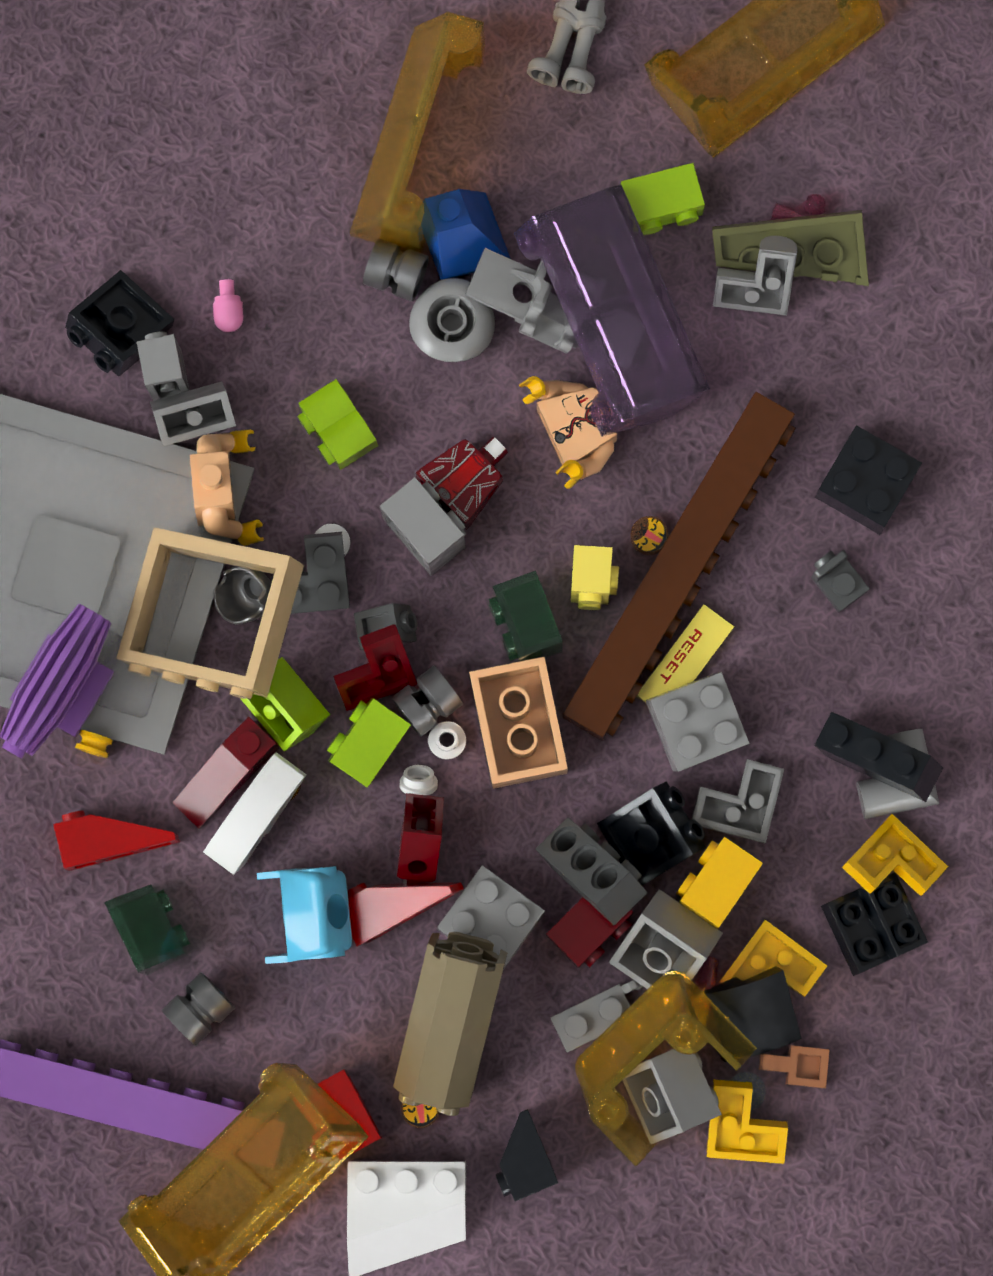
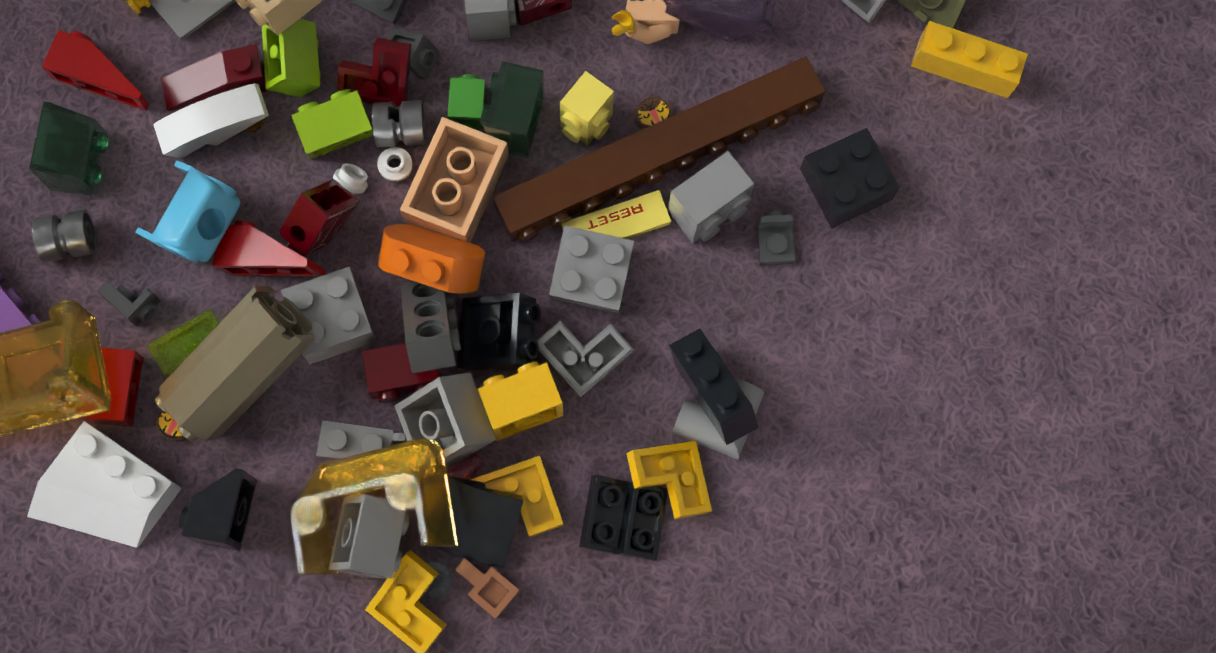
camera: 25 degrees right, 5 degrees down
none -> dark grey bracket [97,281,160,326]
none -> clear neon green plate [147,309,219,378]
none -> orange brick [378,224,485,294]
none -> bright green brick [448,74,487,130]
none -> light grey brick [668,151,754,244]
none -> yellow brick [911,21,1028,98]

